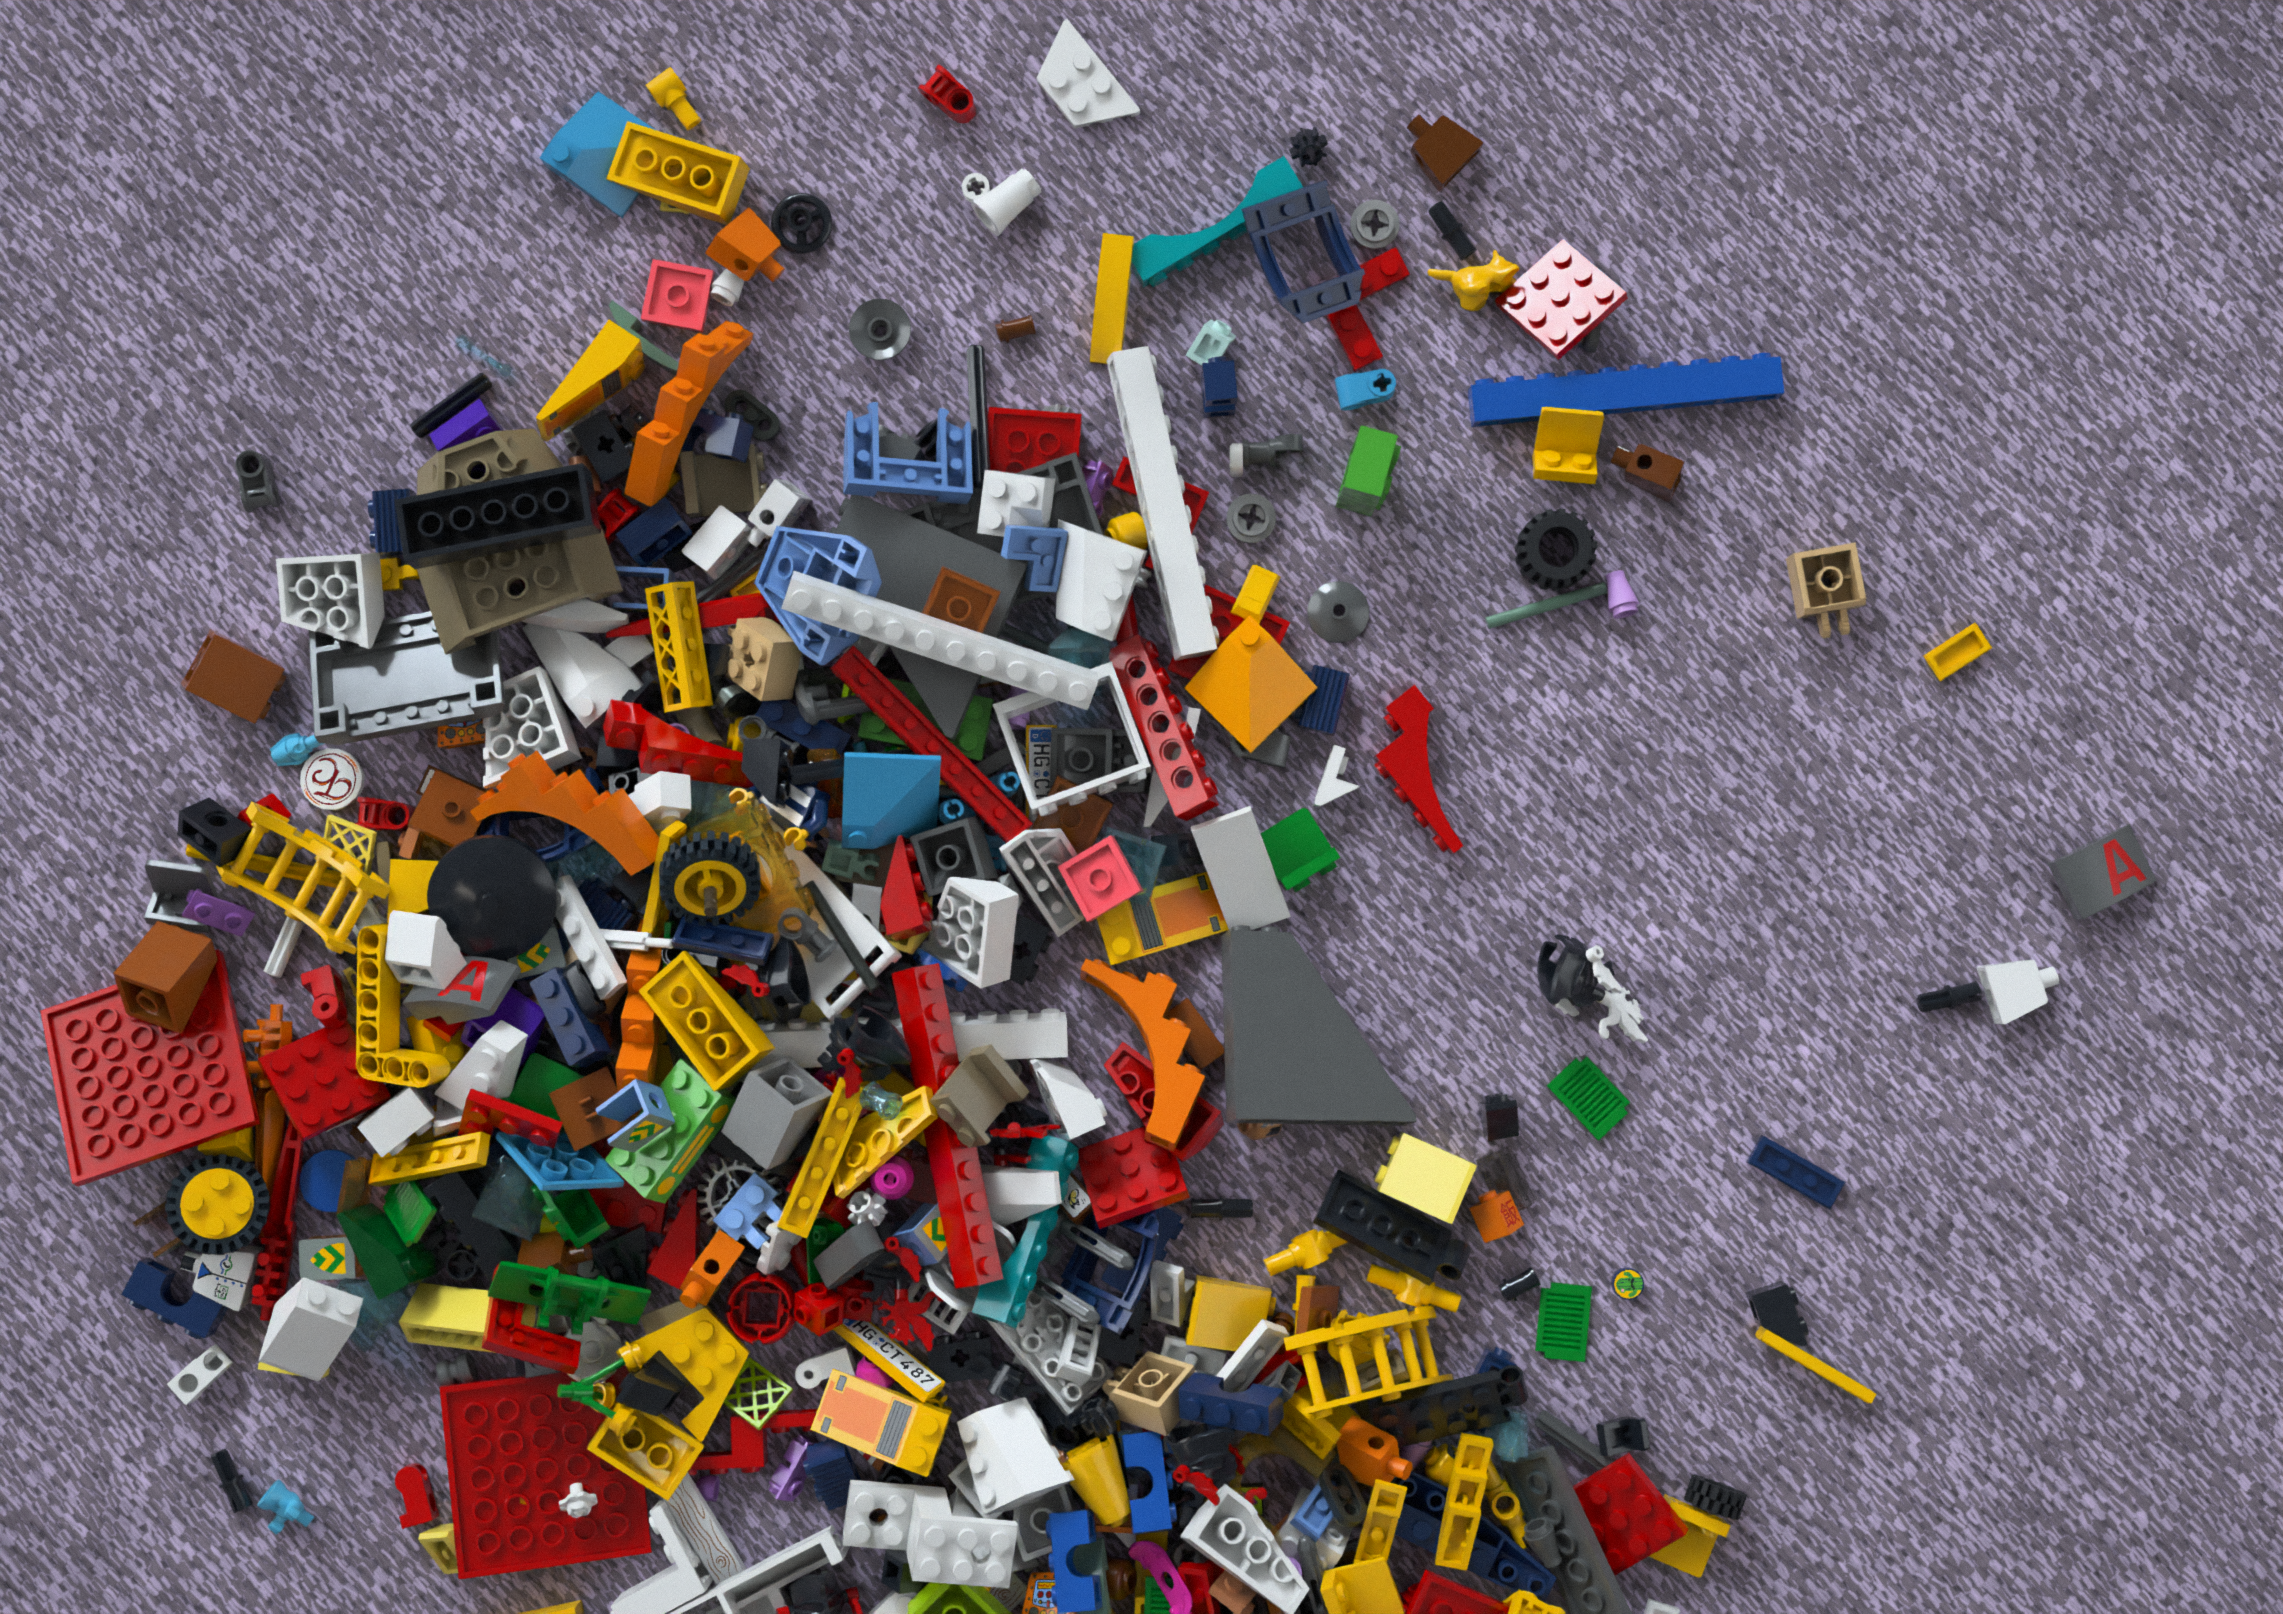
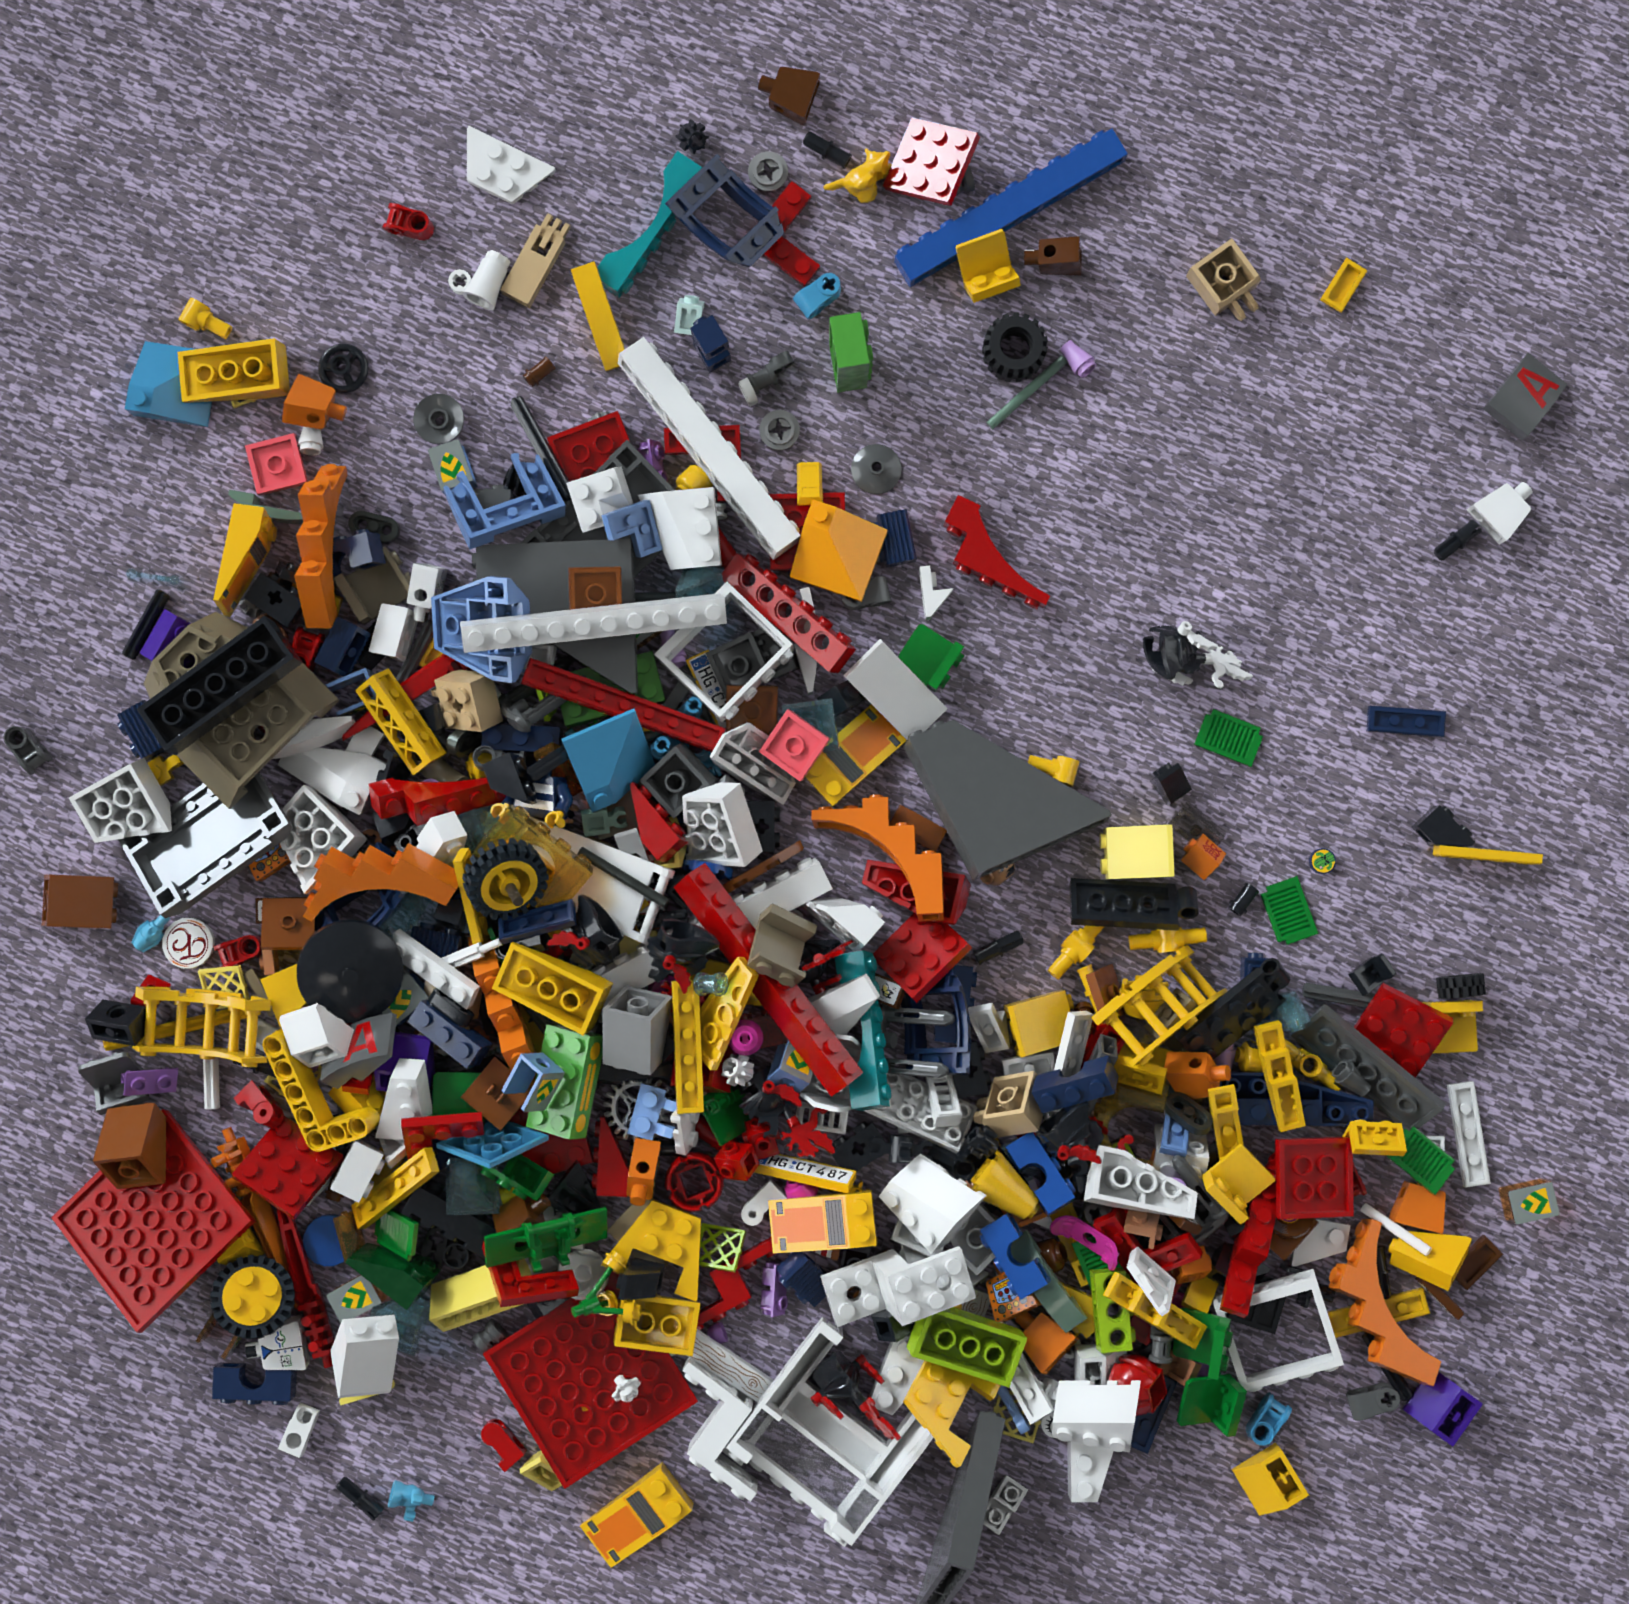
camera: 25 degrees left, 0 degrees up
dark grey connector [777,907,838,963] -> none
dark grey beam [813,1220,885,1290] -> none
none -> piece [428,439,478,496]
none -> tan hinge [500,213,571,308]
none -> dark orange tile [722,840,804,893]
none -> yellow pin [1028,755,1080,787]

